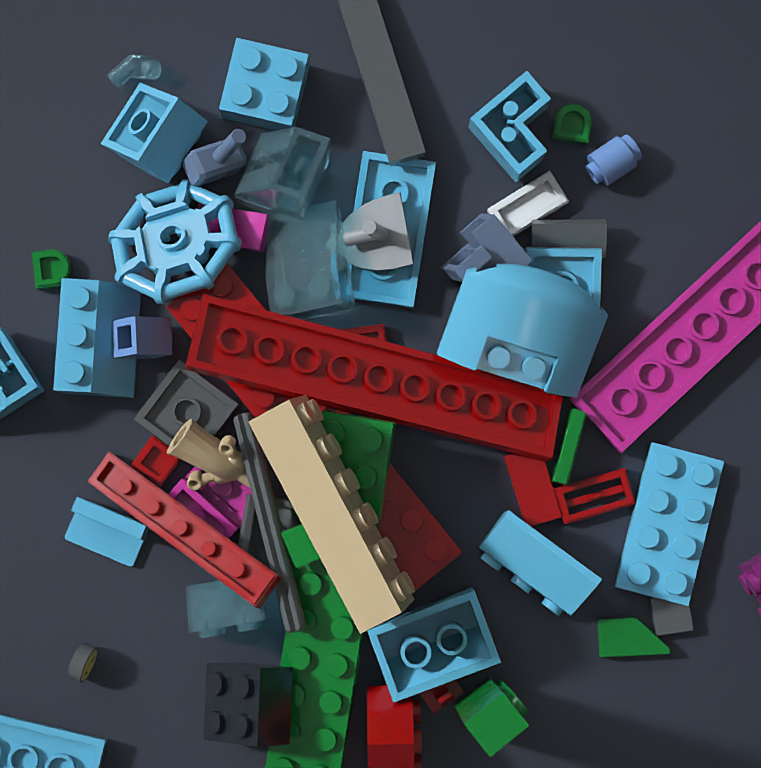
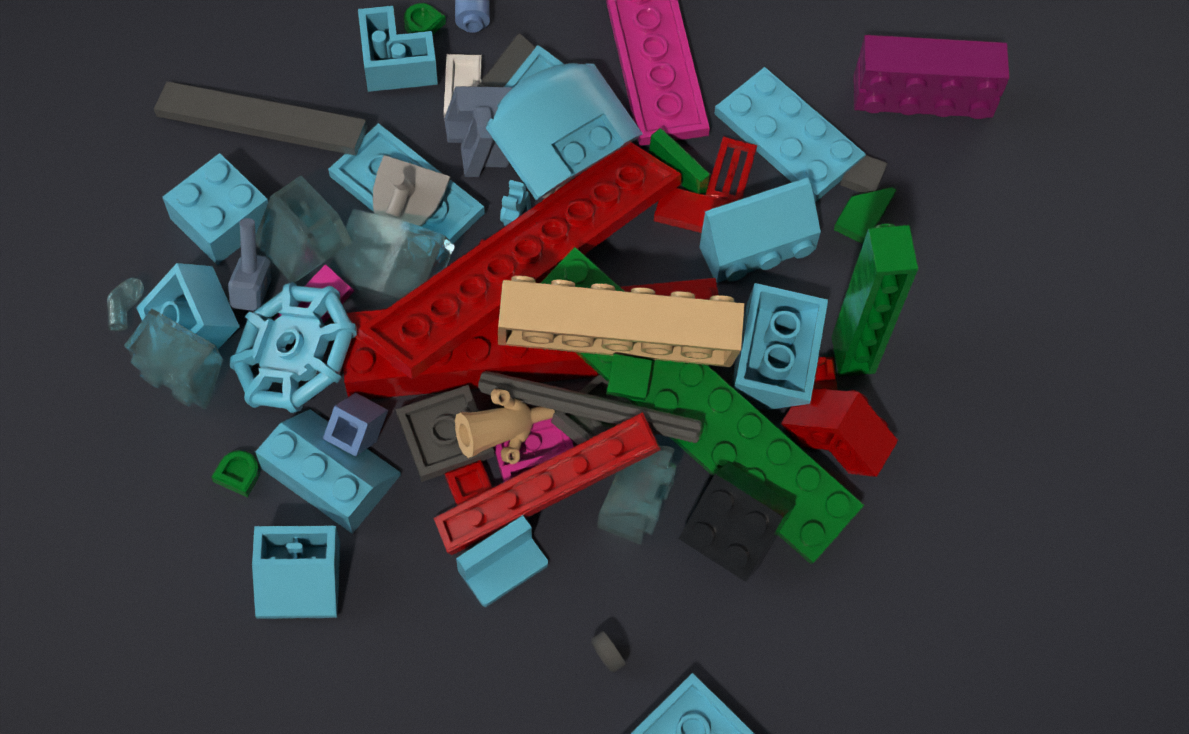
camera: 60 degrees left, 20 degrees down
none -> clear light blue slope [124,308,223,409]
none -> medium azure plate [500,180,532,227]

